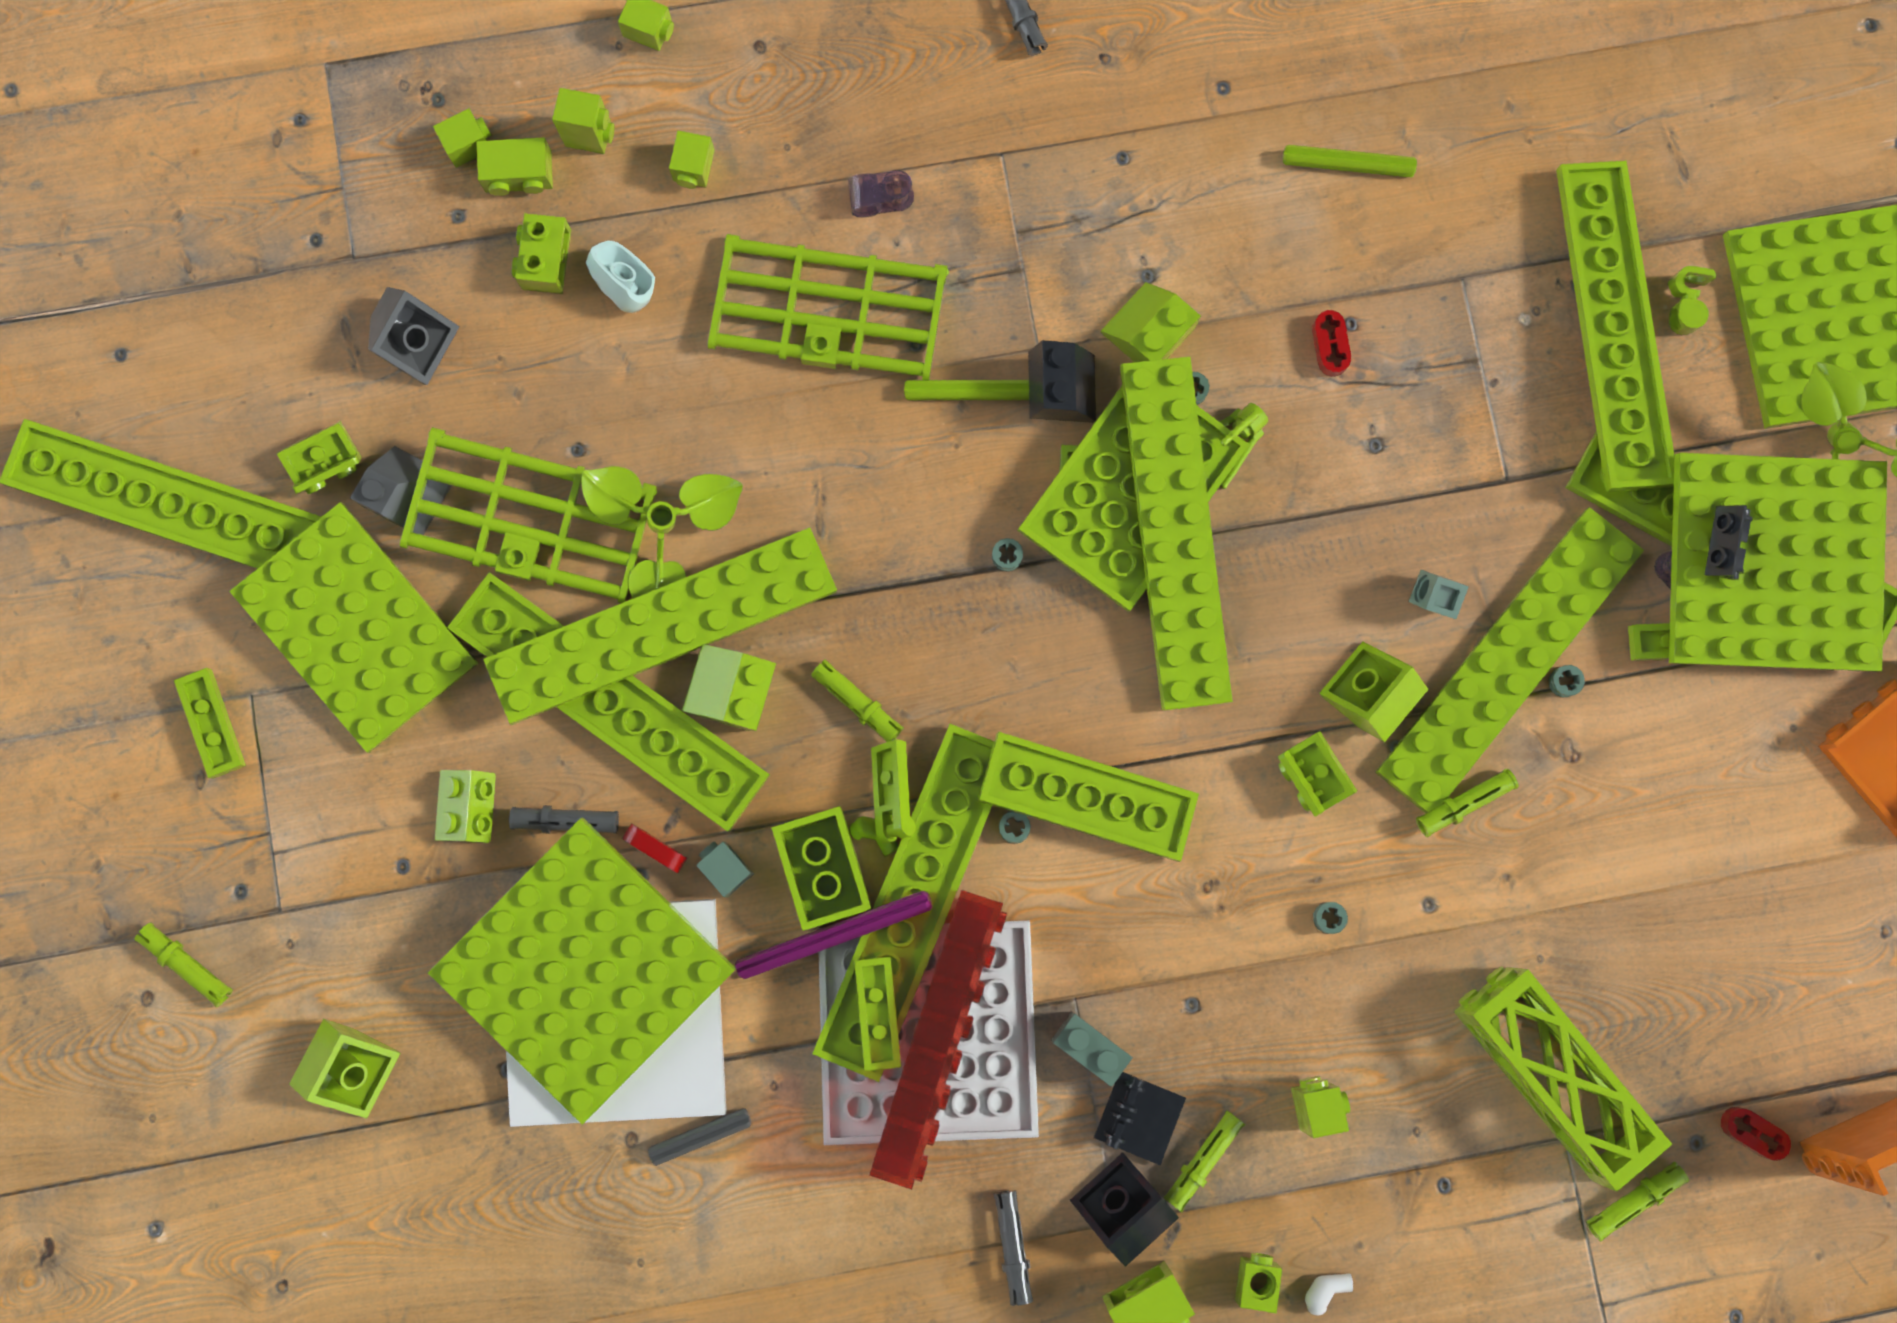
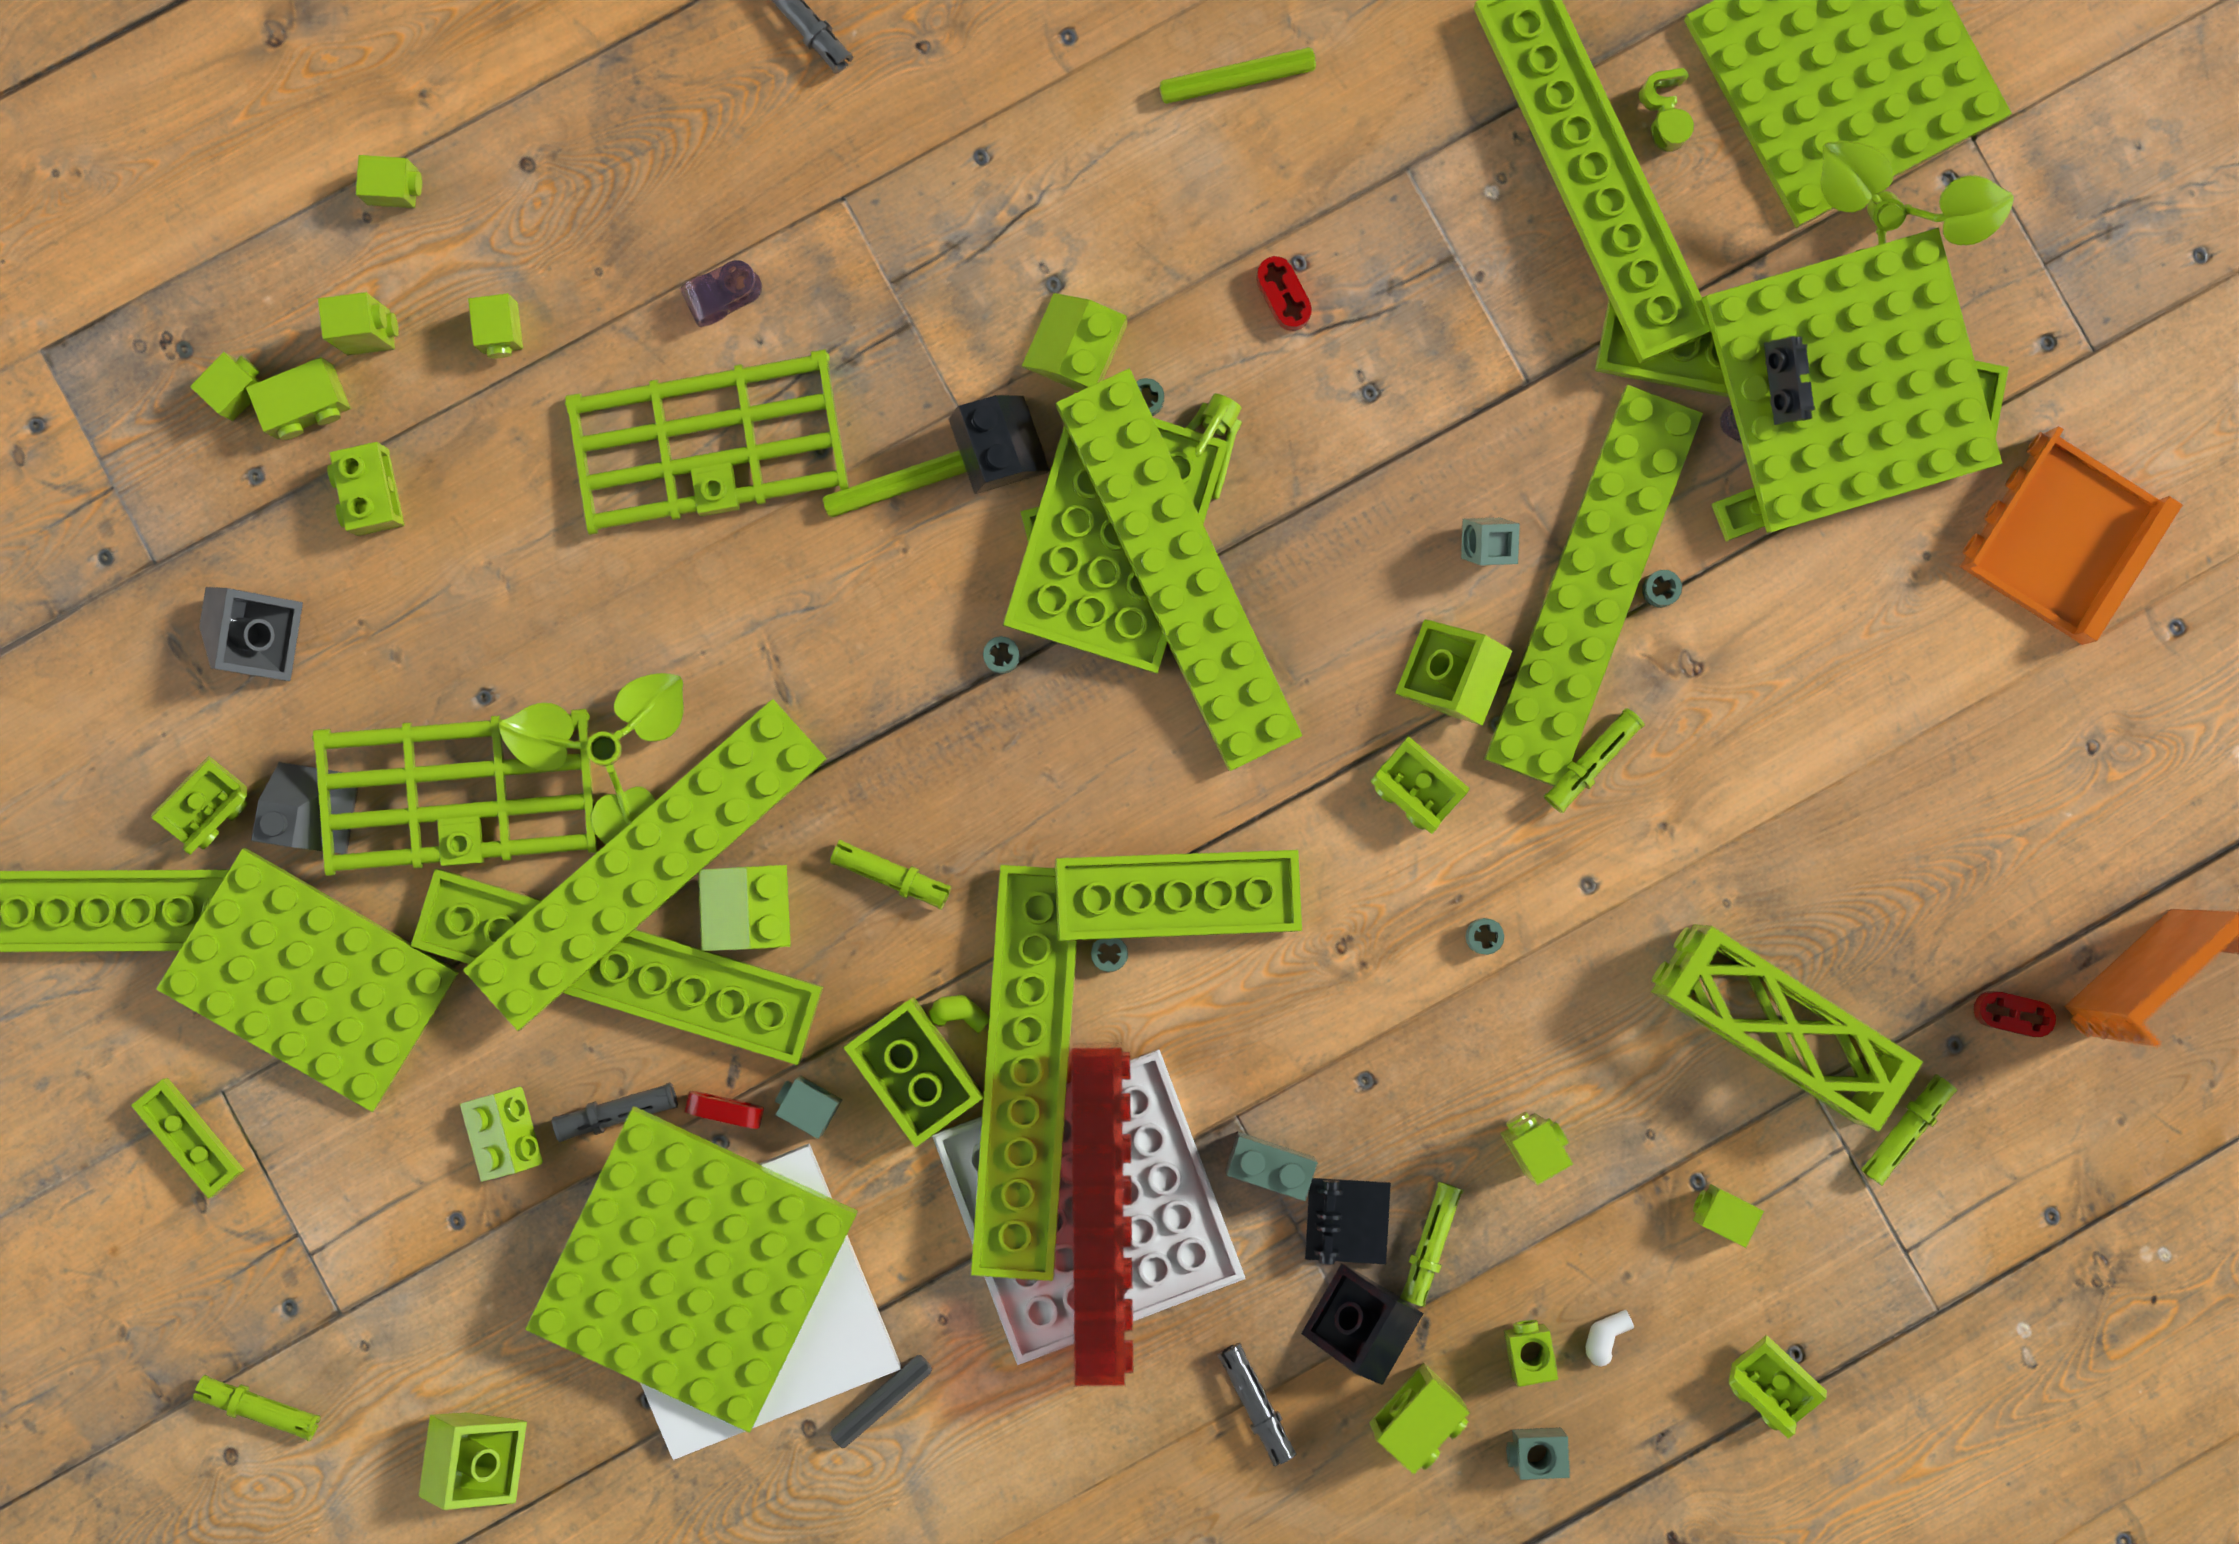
camera: 10 degrees left, 5 degrees up
light aqua piece [586,241,655,313] -> none
magenta axle [735,891,932,979] -> none
lime plate [854,957,902,1071] -> none
lime plate [871,739,916,844] -> none
none -> lime brick [1693,1184,1764,1248]

